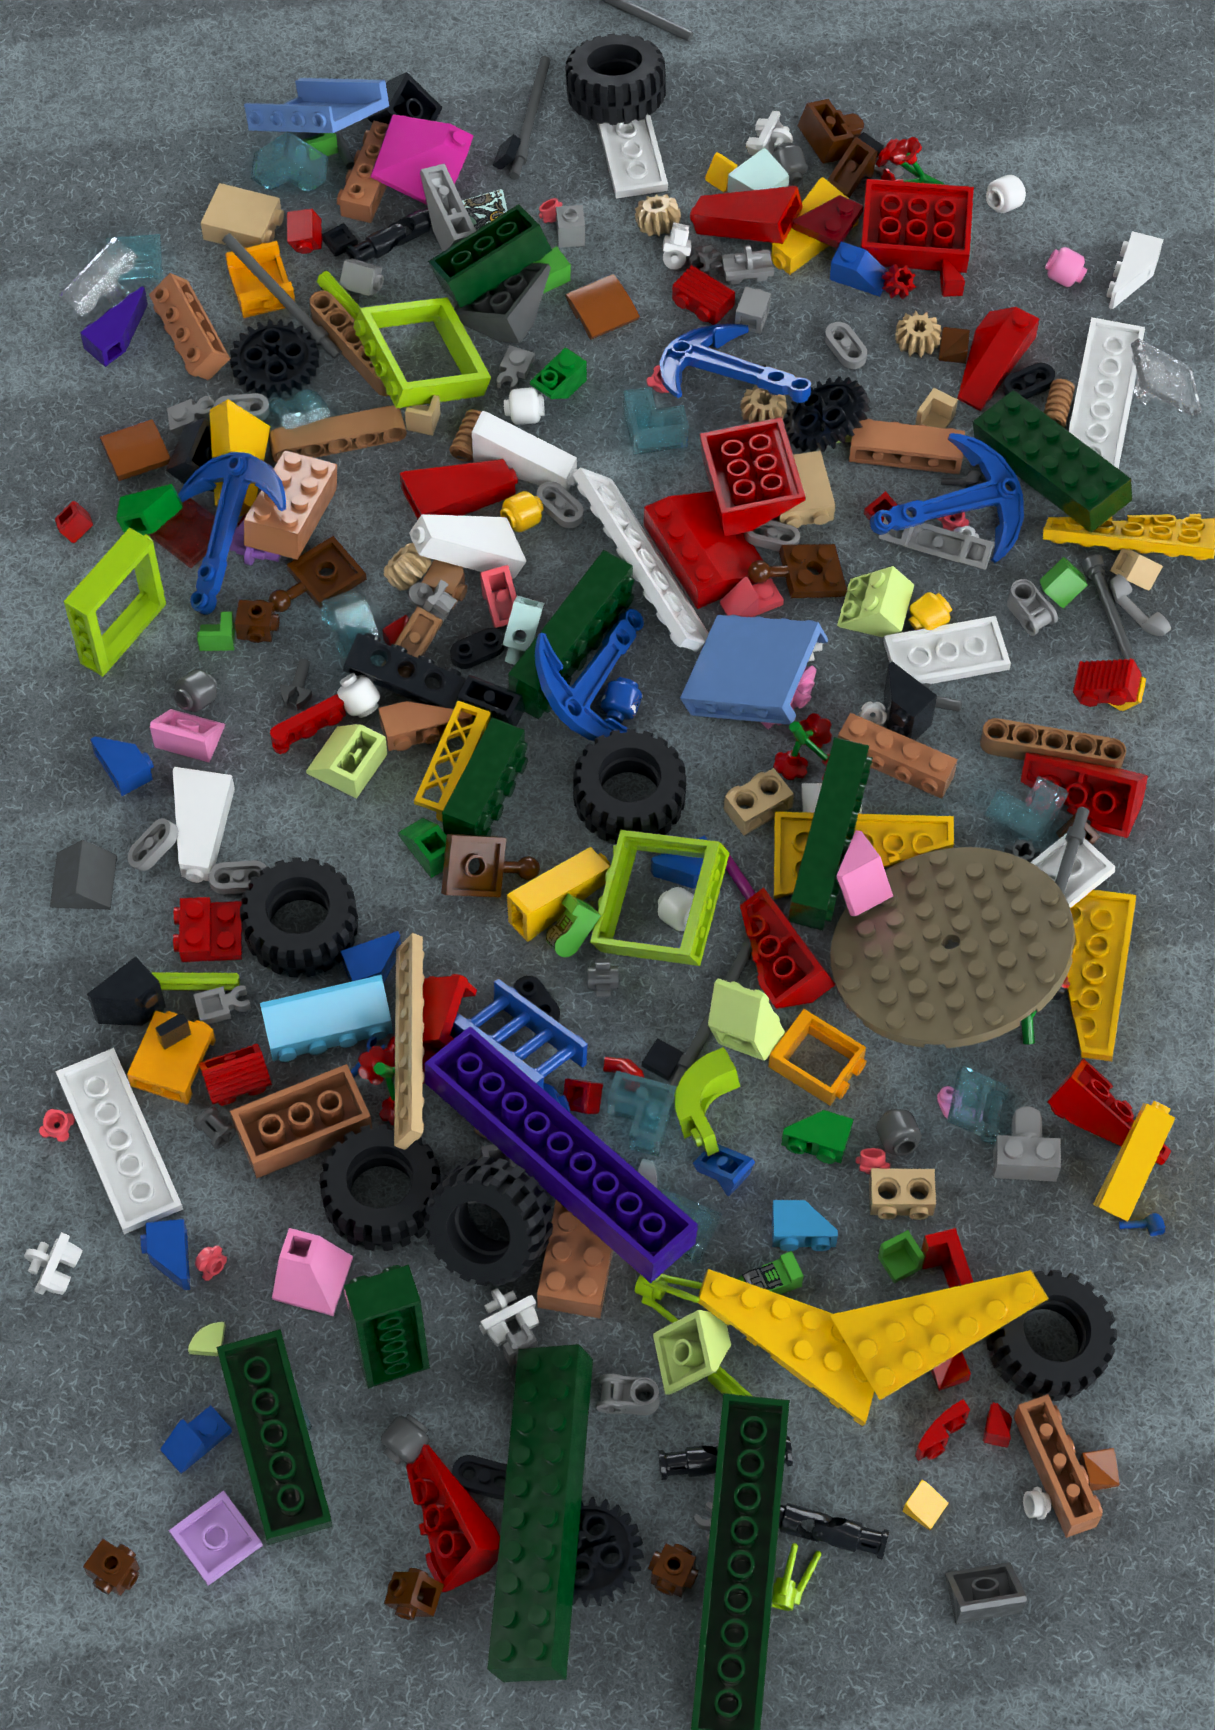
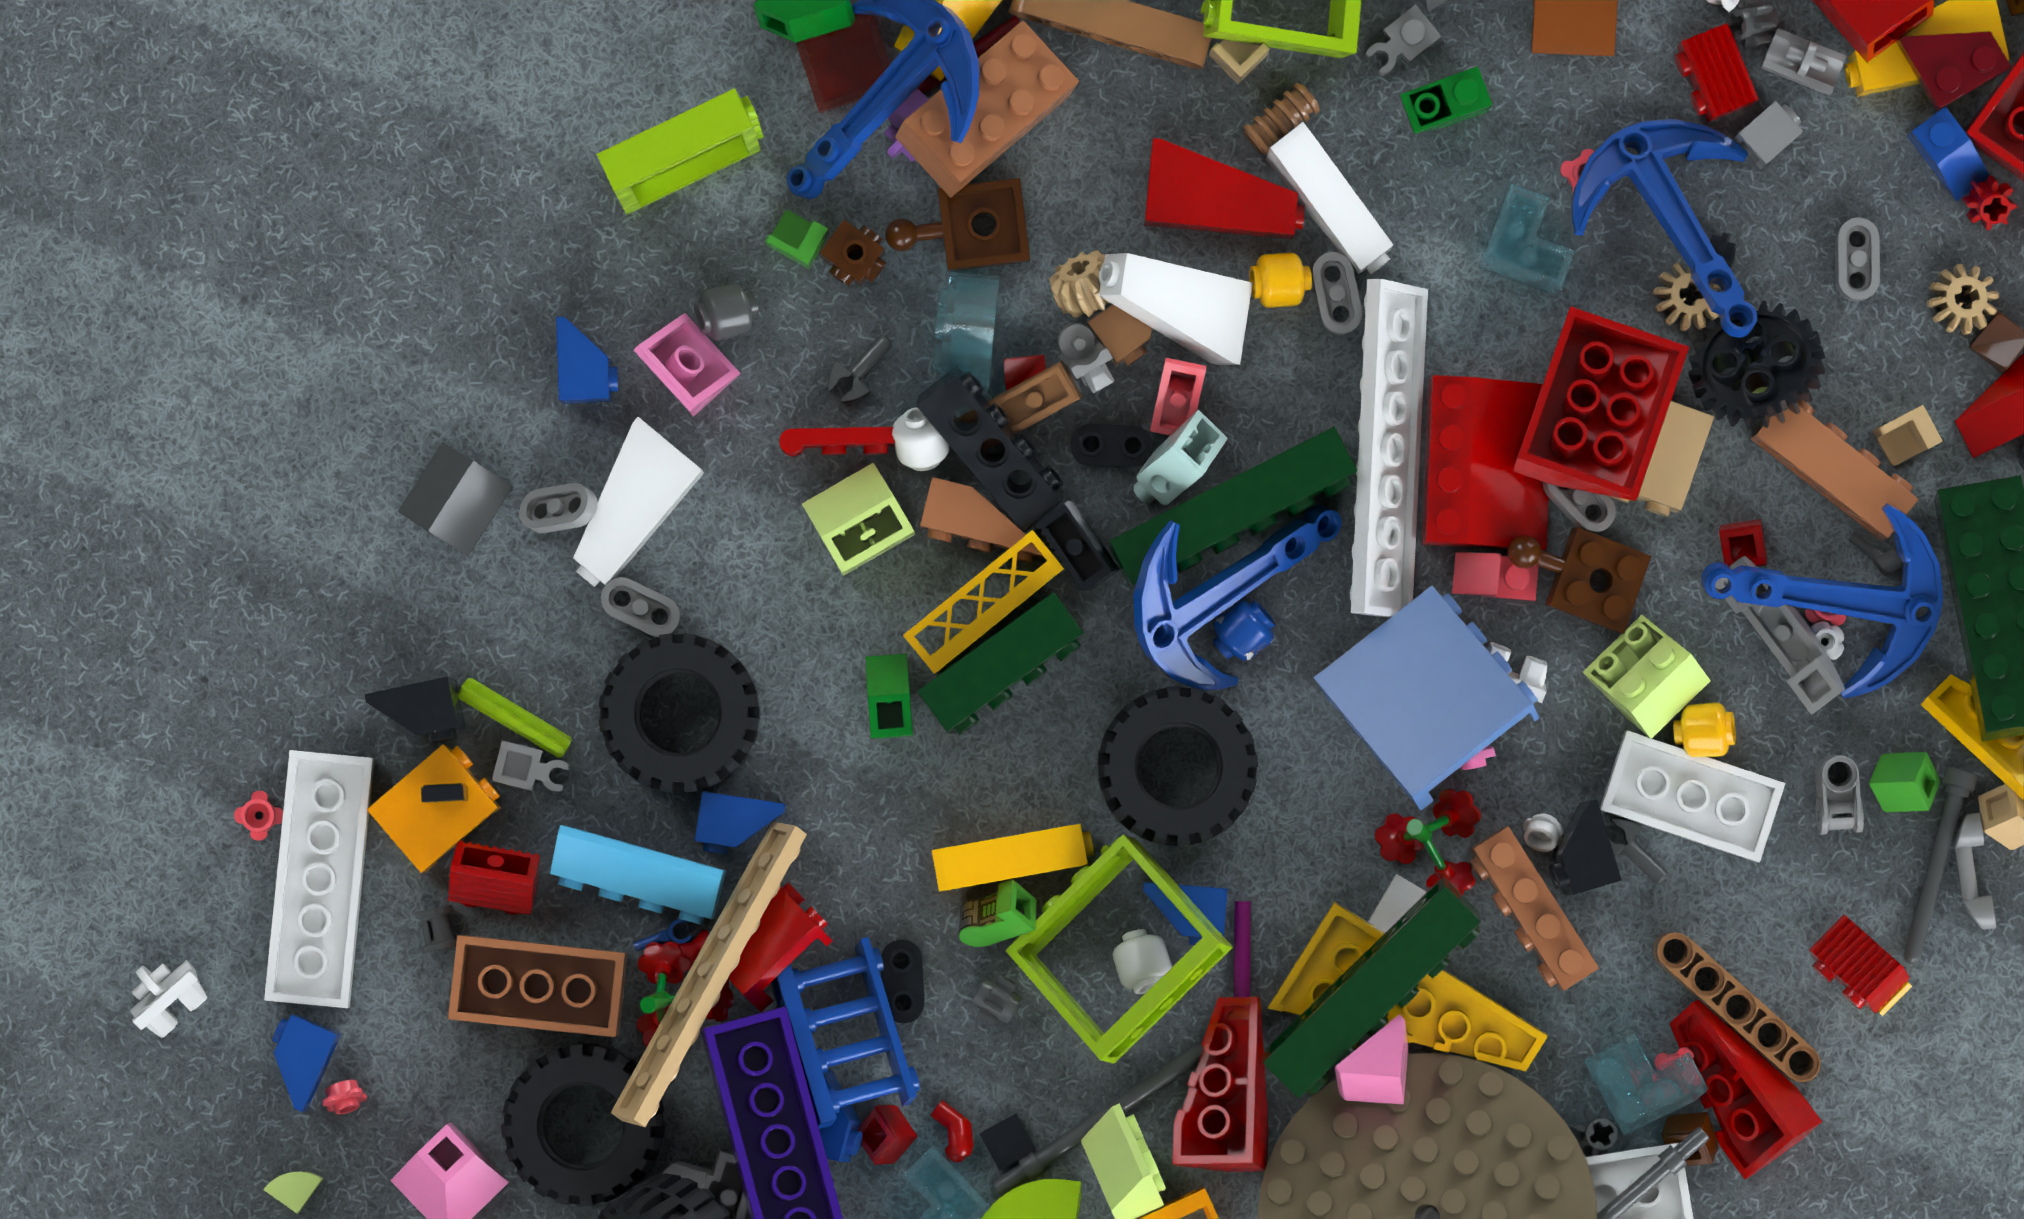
camera: 25 degrees right, 25 degrees up
red plate [173,897,242,962] -> none
reddish brown plate [441,834,540,897] -> none
white head [504,387,545,425] -> none
tan brick [724,768,794,835] -> none

